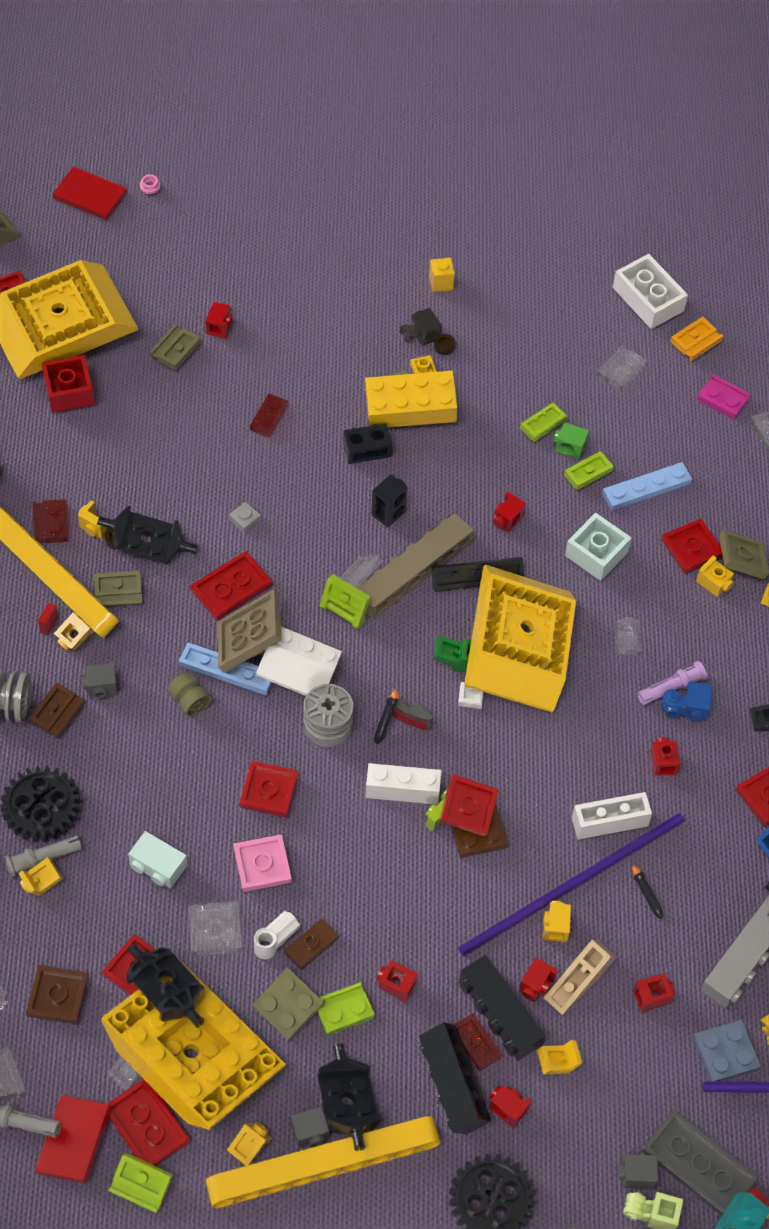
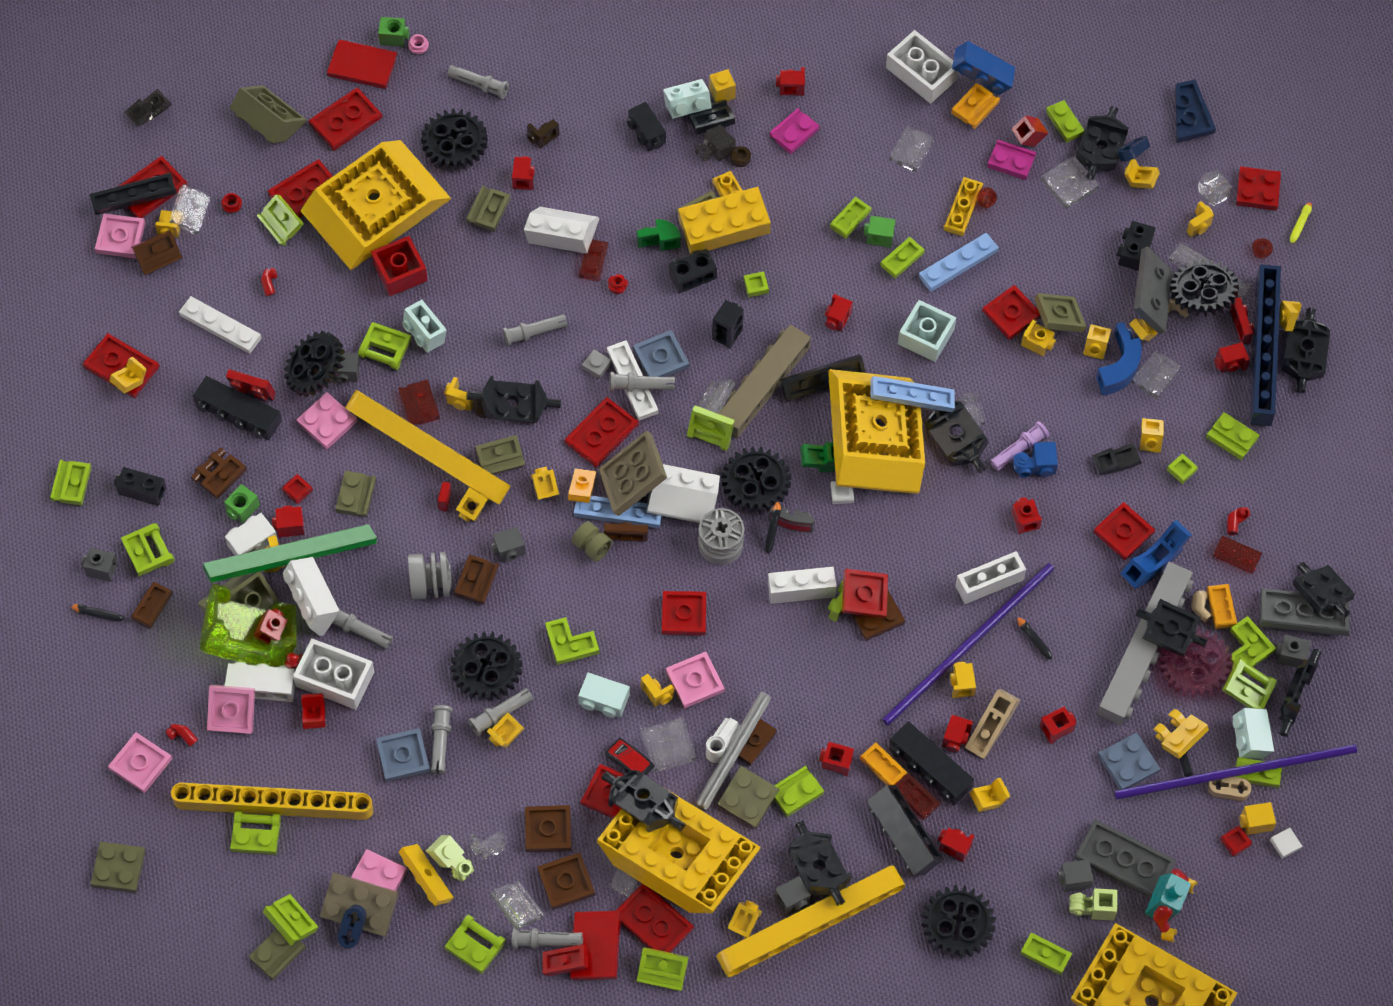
camera: 10 degrees left, 5 degrees up
none -> red tile [308,87,383,151]
none -> lime plate [358,322,412,370]
none -> bright green brick [378,17,409,47]
none -> light aqua brick [402,300,447,353]
none -> black gear [421,108,488,170]
none -> light grey pin [447,64,509,99]
none -> light grey pin [502,314,568,346]
none -> white slope [524,207,599,254]
none -> dark brown bracket [527,119,559,149]
none -> yellow bracket [530,466,559,500]
none -> reddish brown plate [537,852,595,910]
none -> red plate [543,944,588,976]
none -> lime plate [545,617,600,665]
none -> light orange plate [568,469,596,503]
none -> reddish brown plate [604,522,648,542]
none -> slope [605,737,655,775]
none -> white plate [607,340,659,421]
none -> red plate [608,274,628,294]
none -> light grey pin [609,372,675,392]
none -> black brick [626,102,666,151]
none -> sand blue plate [633,330,689,377]
none -> green brick [636,219,681,251]
none -> yellow bracket [640,674,674,707]
none -> light aqua brick [663,79,712,118]
none -> black plate [688,100,736,134]
none -> light grey axle [696,692,771,810]
none -> black gear [721,446,791,513]
none -> lime plate [743,271,769,297]
none -> dark pink plate [769,108,819,154]
none -> red brick [776,67,805,96]
none -> light orange plate [860,742,908,786]
none -> light blue plate [871,376,955,412]
none -> black plate [925,401,989,474]
none -> yellow tile [944,177,983,237]
none -> blue brick [952,41,1015,95]
none -> clear red plate [977,187,997,208]
none -> red brick [1011,115,1049,147]

